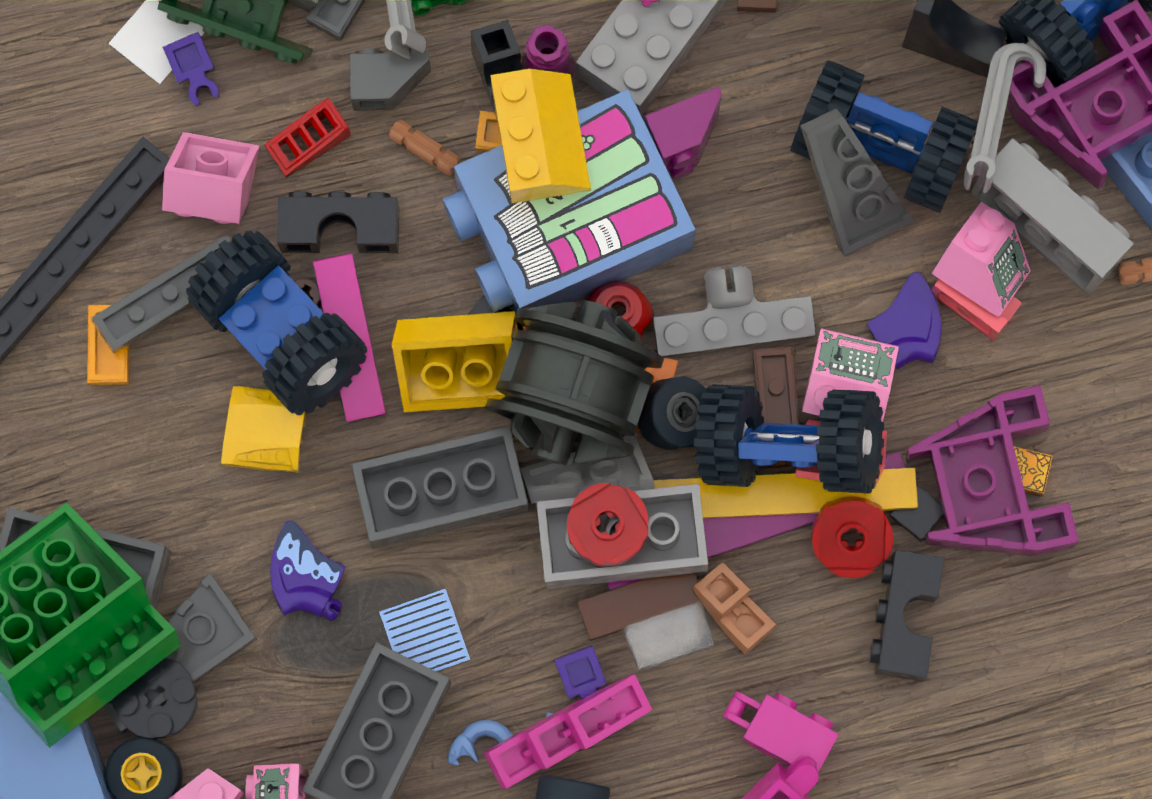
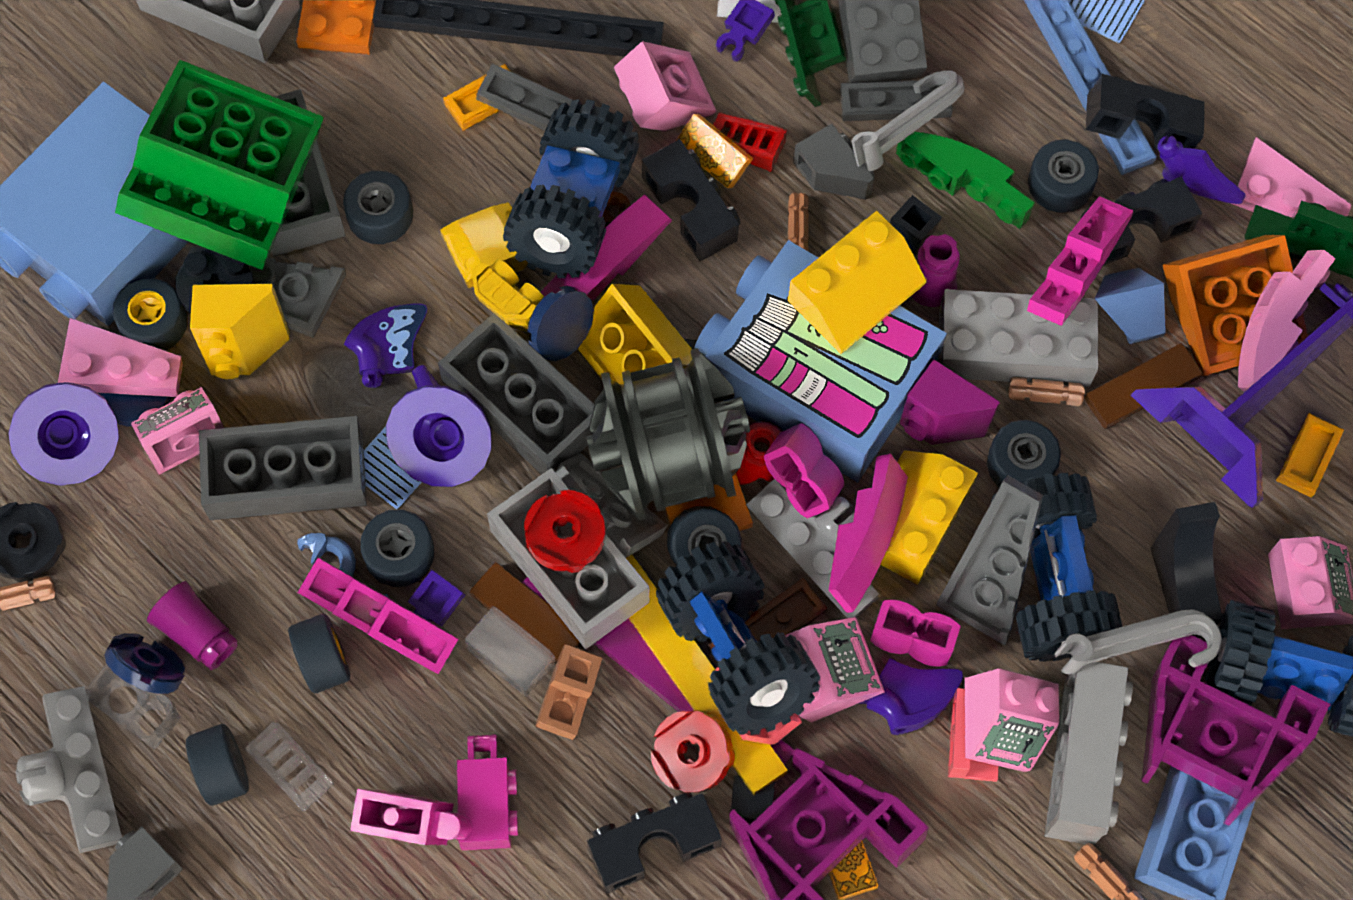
camera: 55 degrees right, 10 degrees down
none -> yellow slope [190,284,290,379]
none -> black wheel [343,170,413,244]
none -> black wheel [361,510,434,587]
none -> piece [386,365,492,487]
none -> yellow slope [471,259,544,333]
none -> dark blue tile [528,285,594,361]
none -> tile [676,114,753,188]
none -> dark pink brick [764,423,844,519]
none -> dark pink slope [829,454,908,613]
none -> dark pink brick [870,600,961,667]
none -> yellow slope [880,450,978,585]
none -> black wheel [987,420,1061,488]
none -> nougat axle [1008,377,1085,406]

